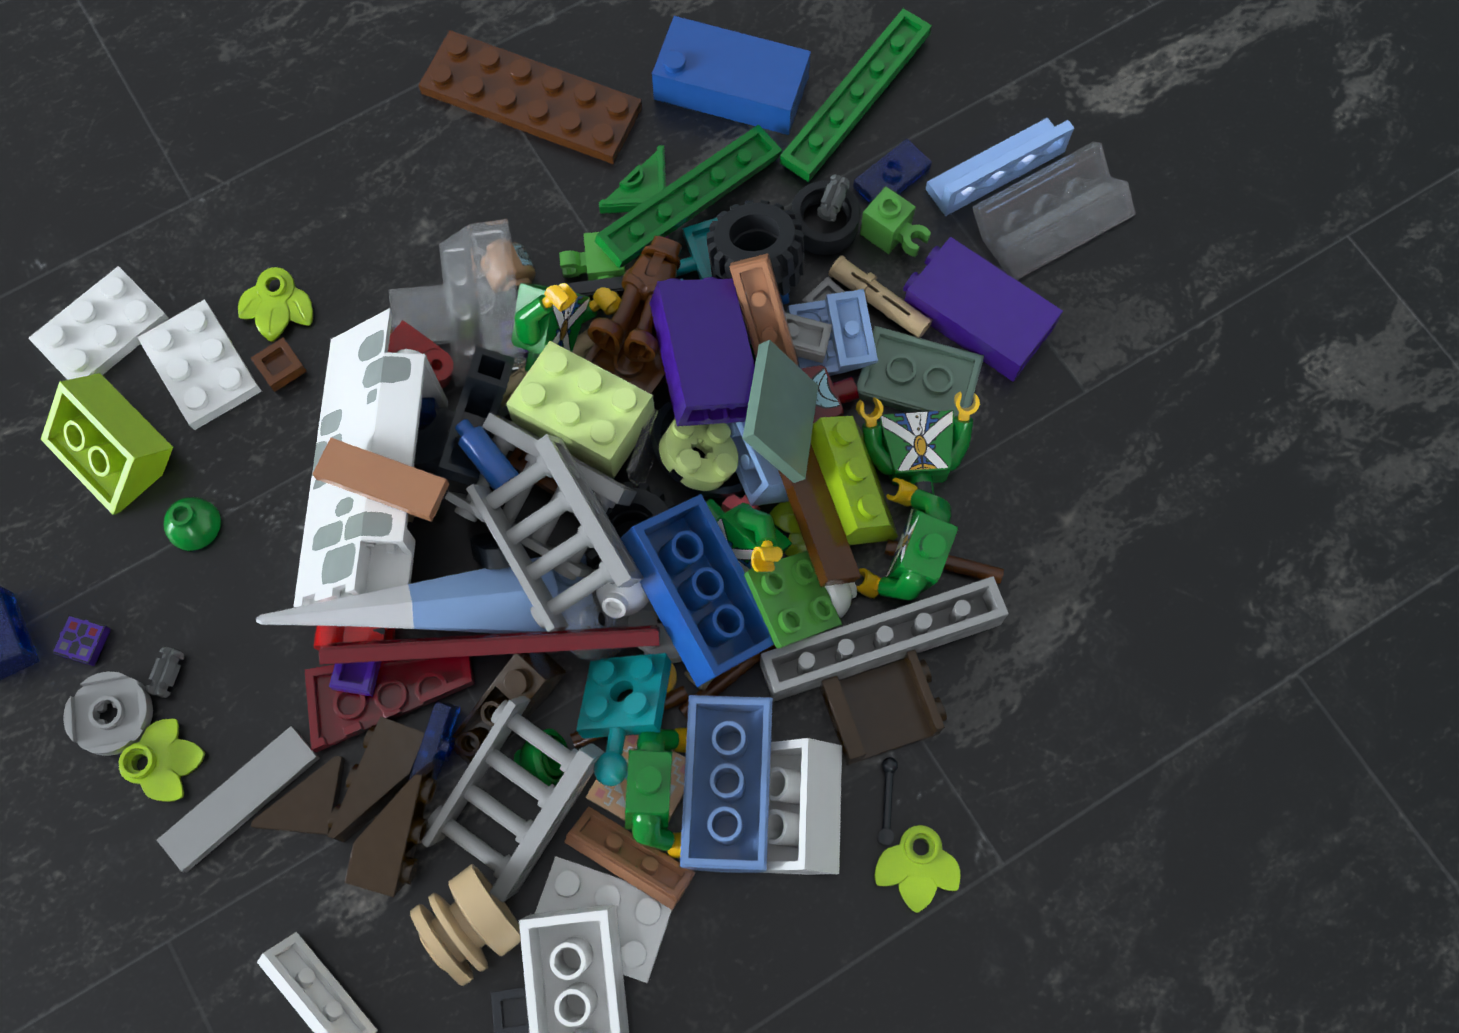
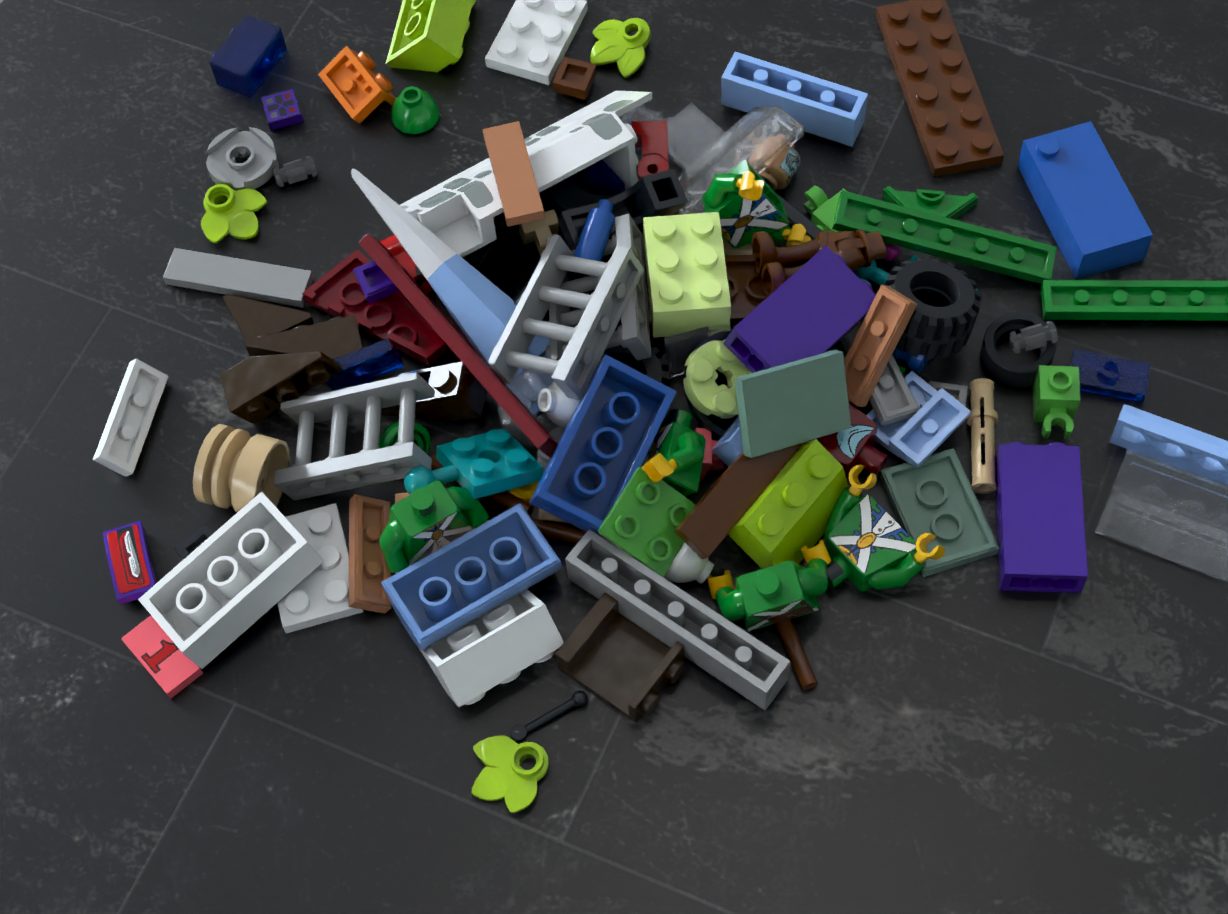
camera: 60 degrees right, 10 degrees down
none -> orange bracket [318,46,396,124]
none -> light blue brick [721,52,868,147]

